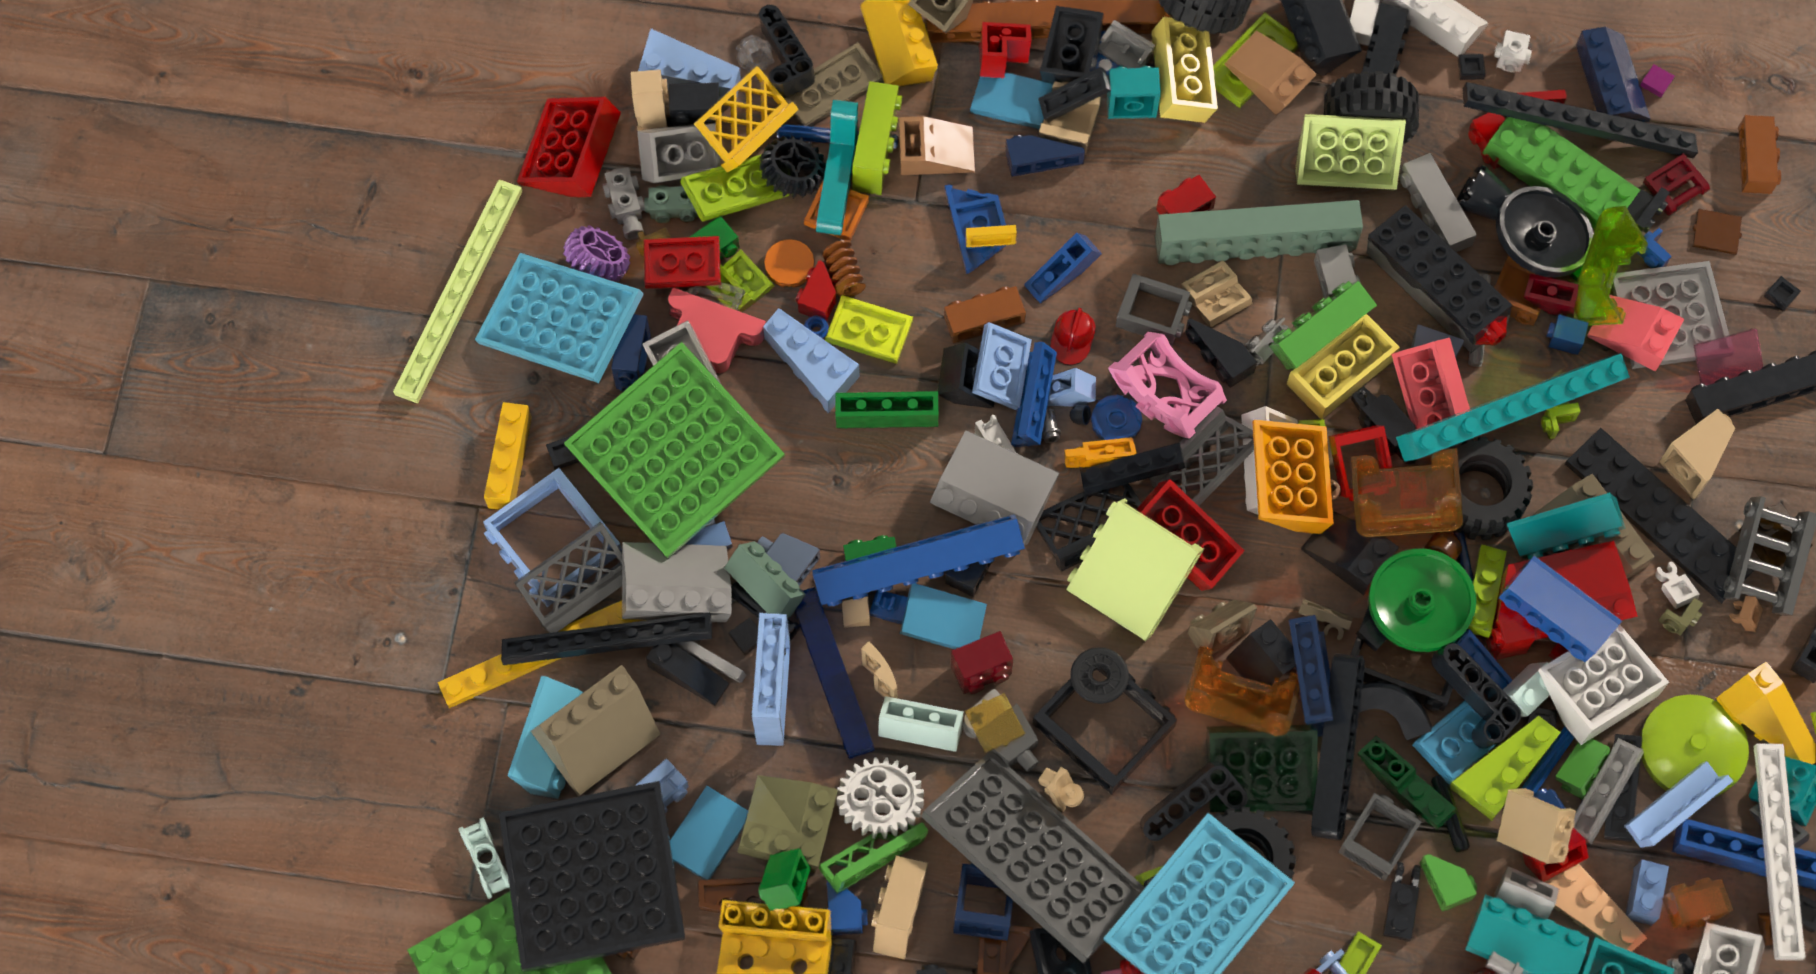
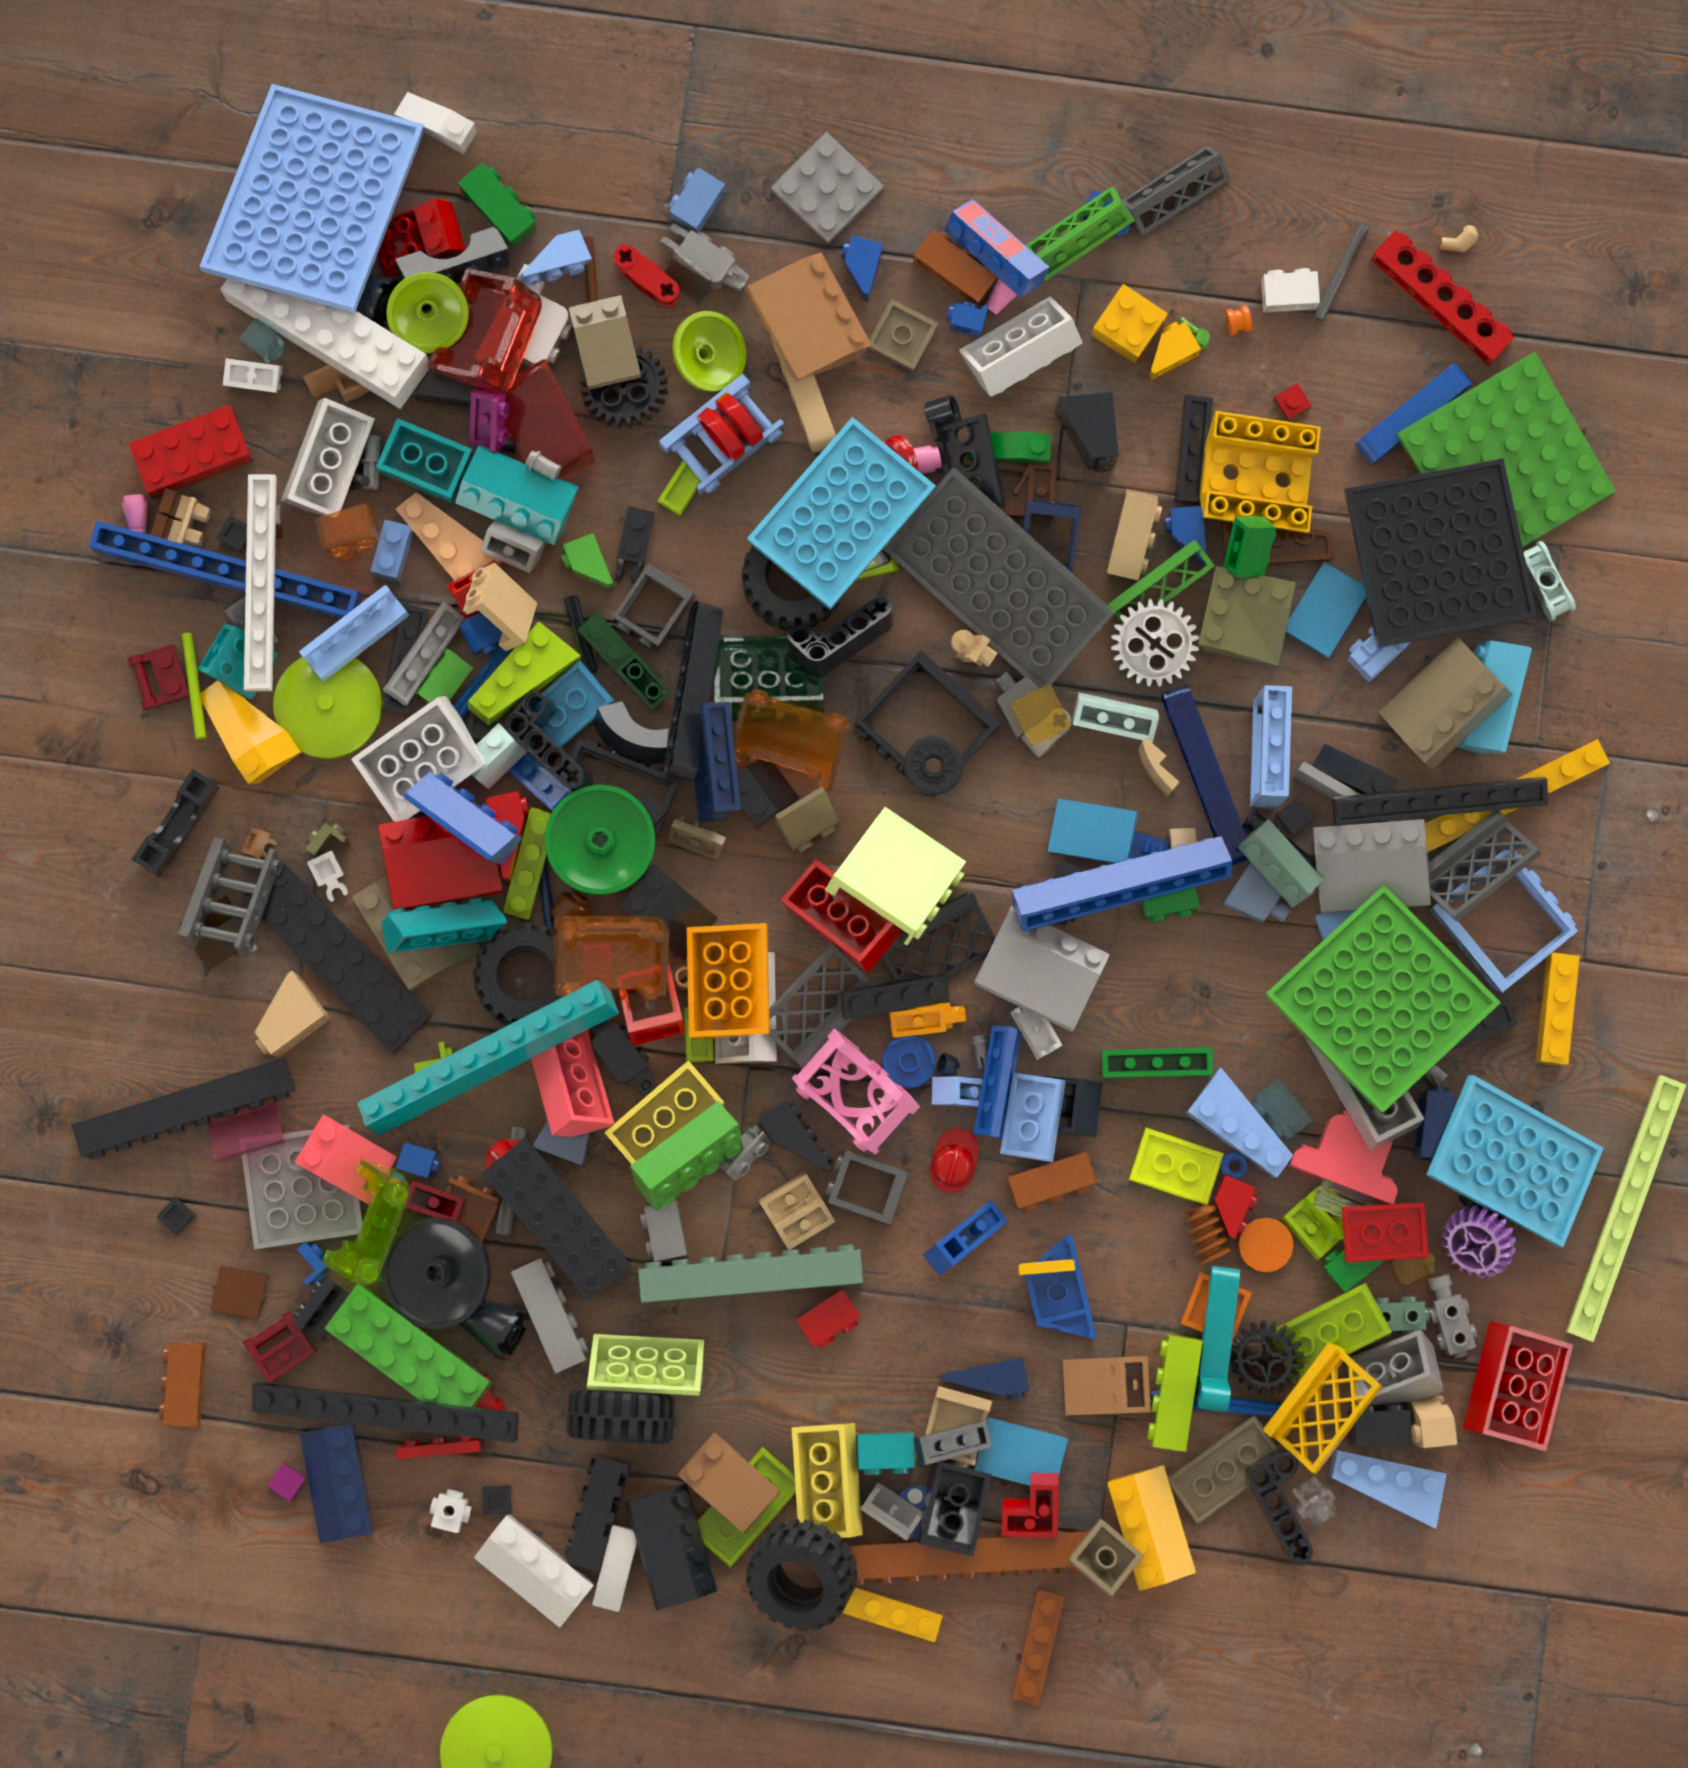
camera: 175 degrees right, 15 degrees up
dark red brick [951,631,1013,695] -> none
none -> clear light blue bracket [1252,1077,1313,1141]

